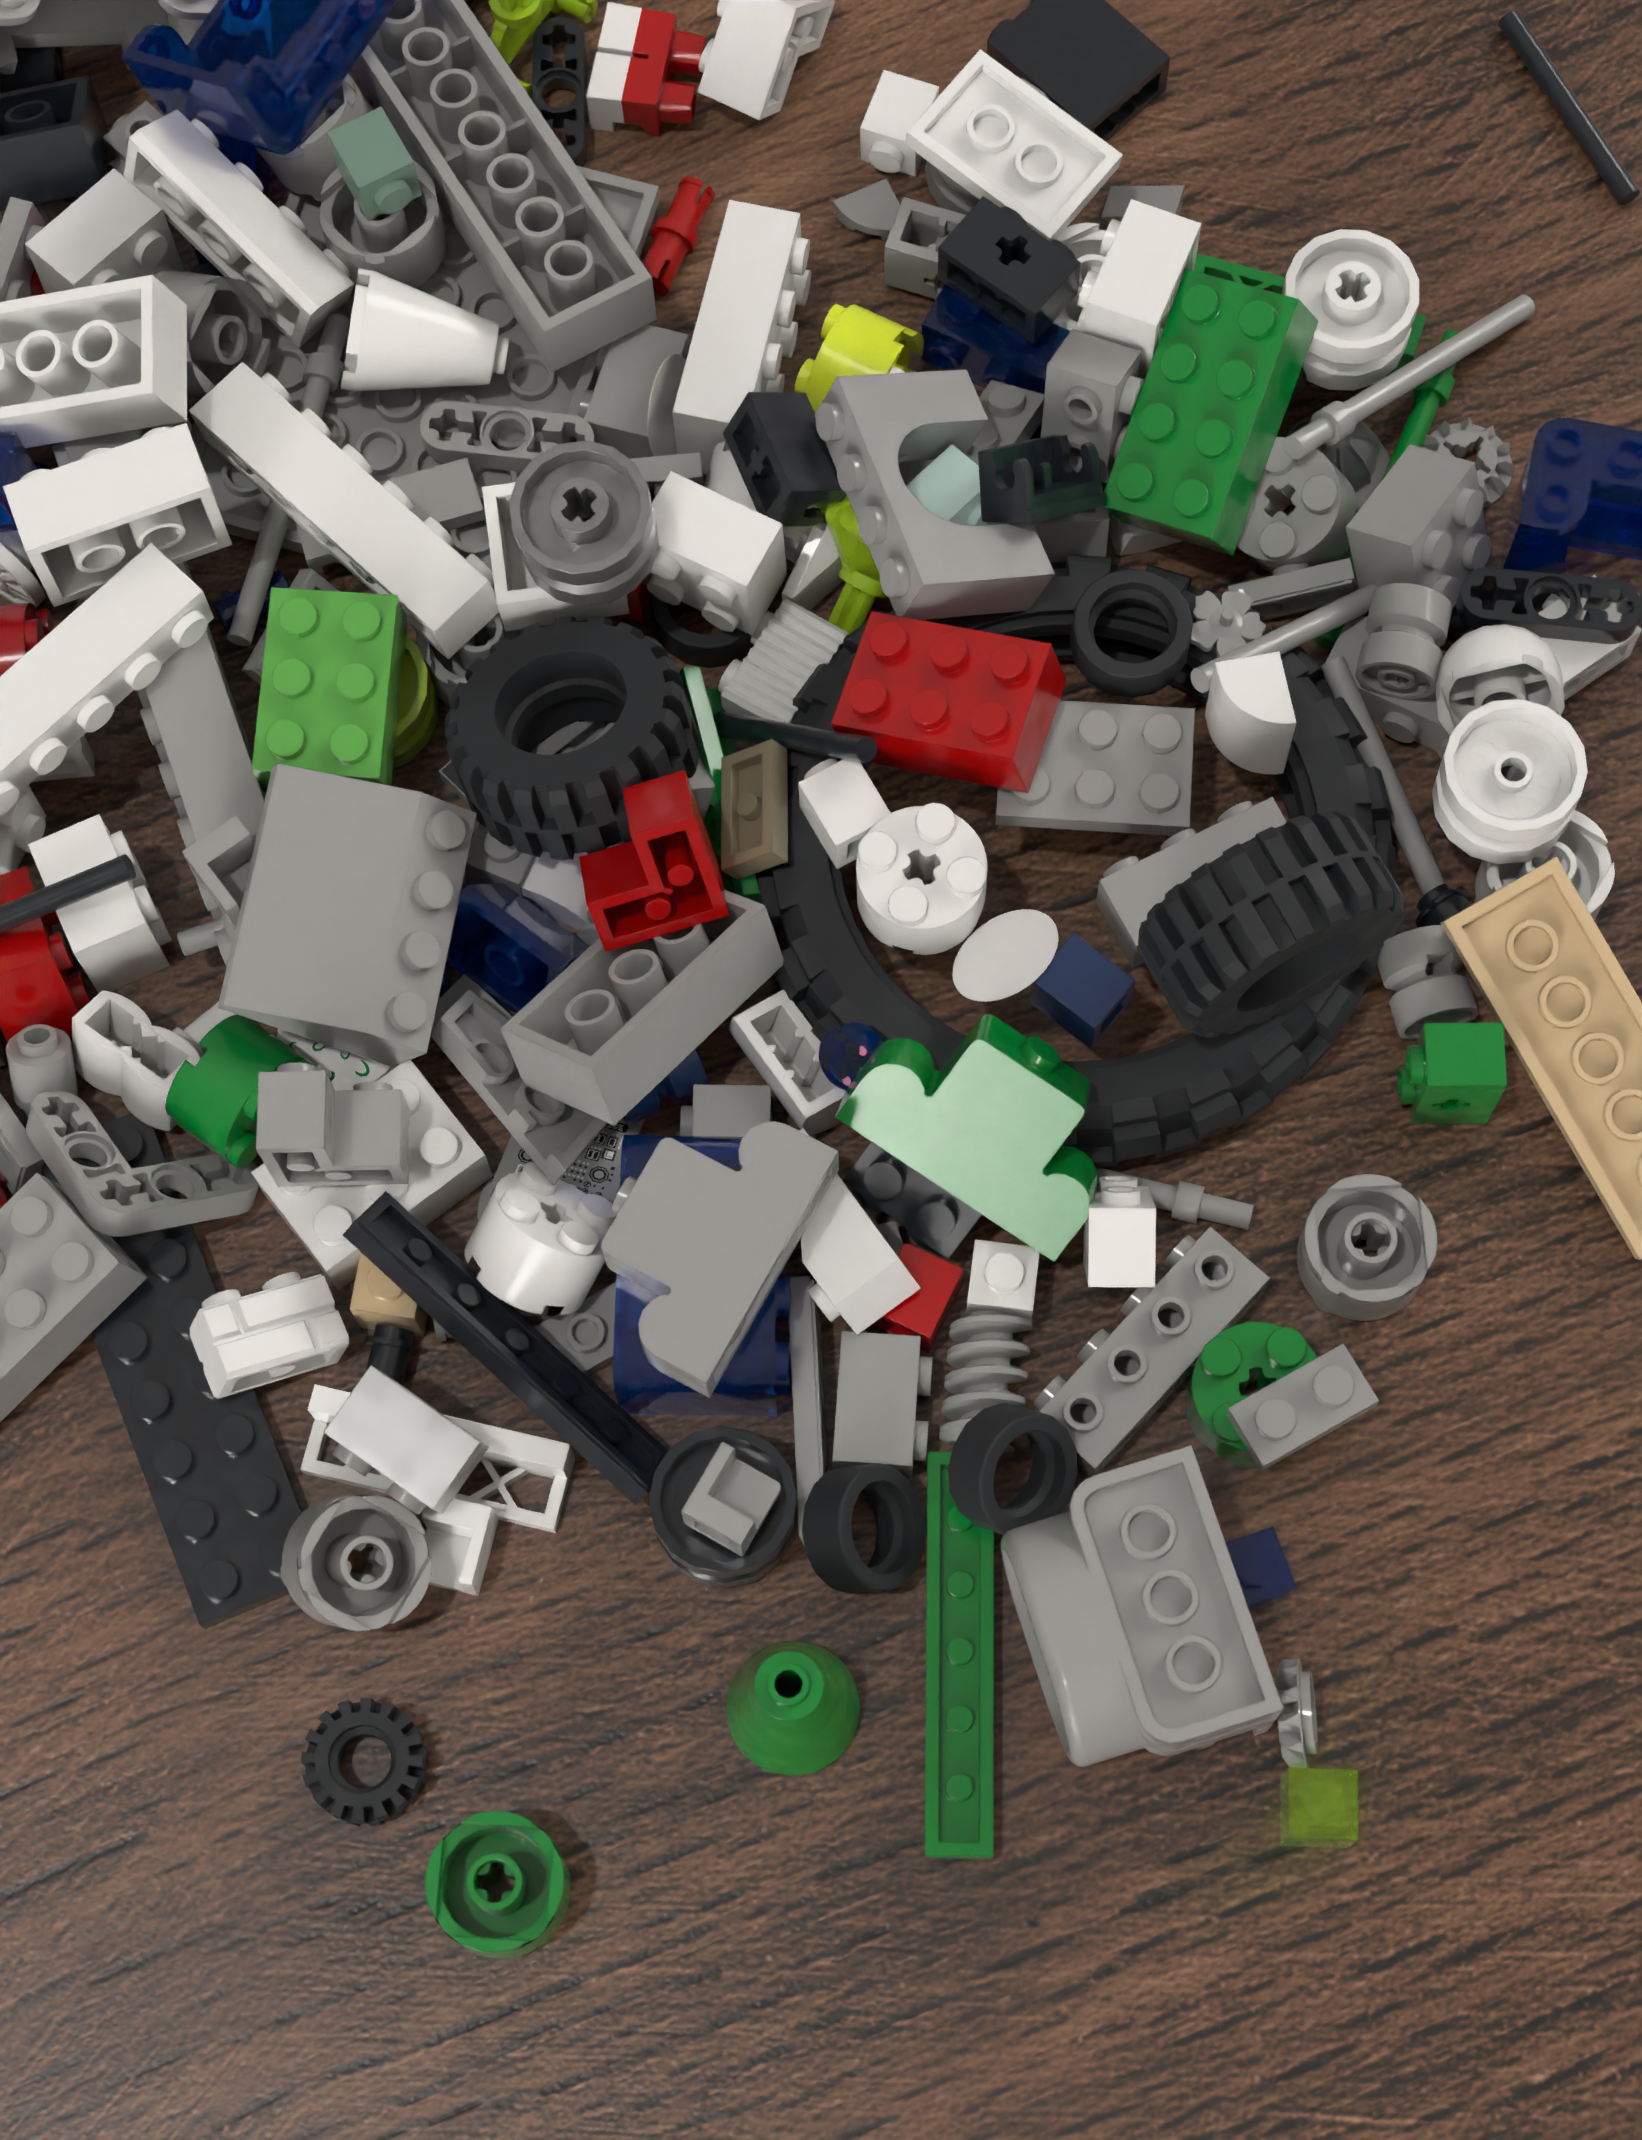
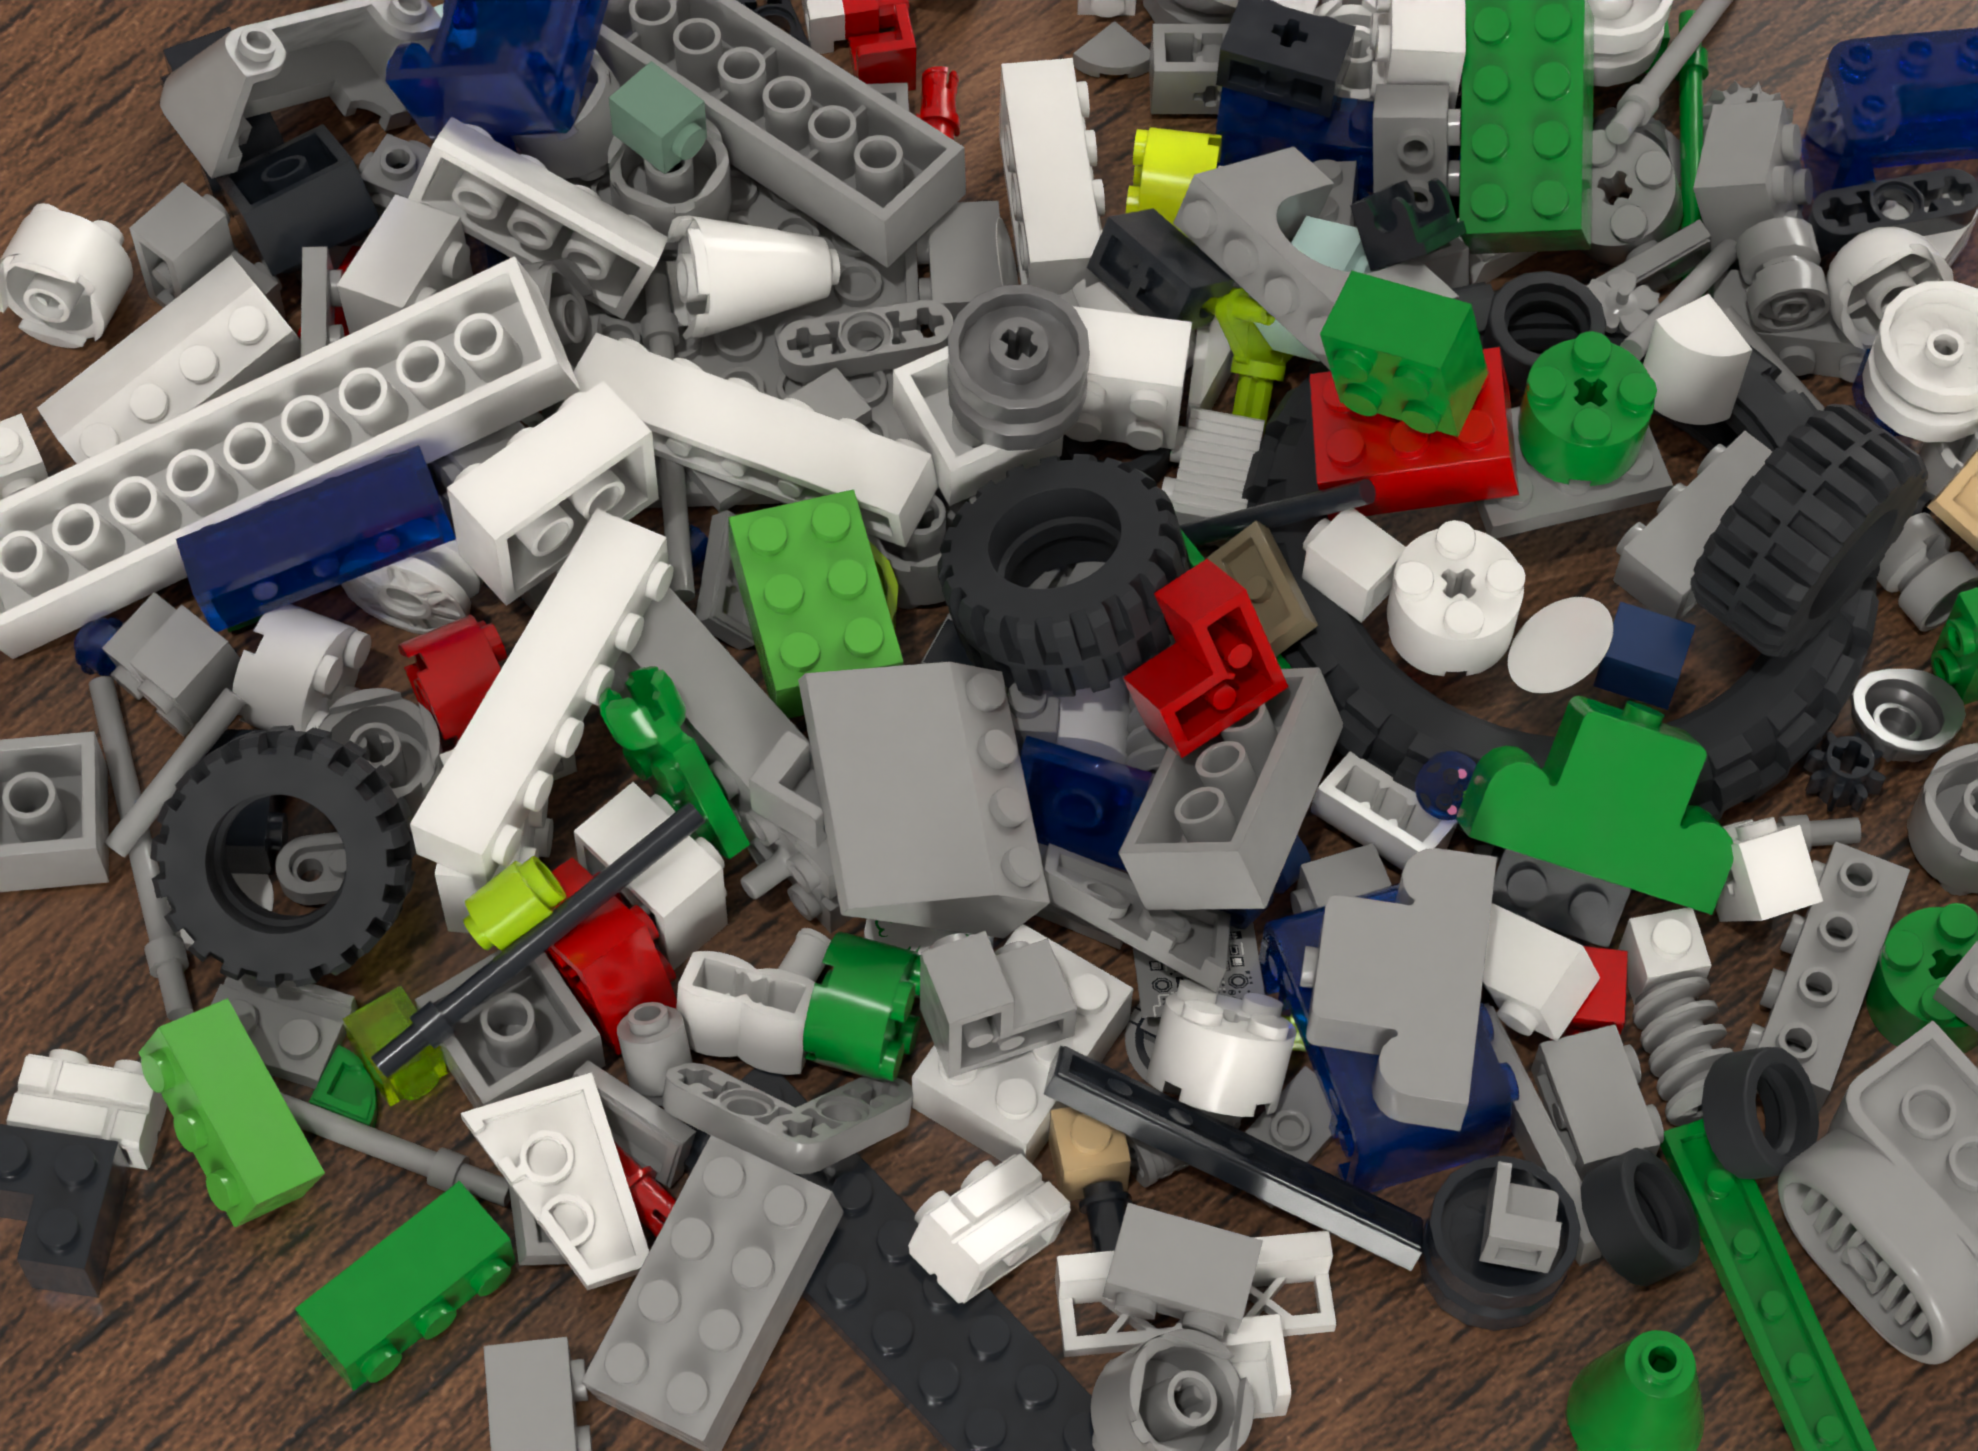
camera: 25 degrees left, 10 degrees down
none -> green plate [599,666,750,859]
none -> red panel [849,3,916,91]
none -> green brick [1320,270,1488,437]
none -> green brick [1518,331,1657,486]
none -> black gear [1803,731,1886,812]
none -> flat silver piece [1850,669,1966,762]

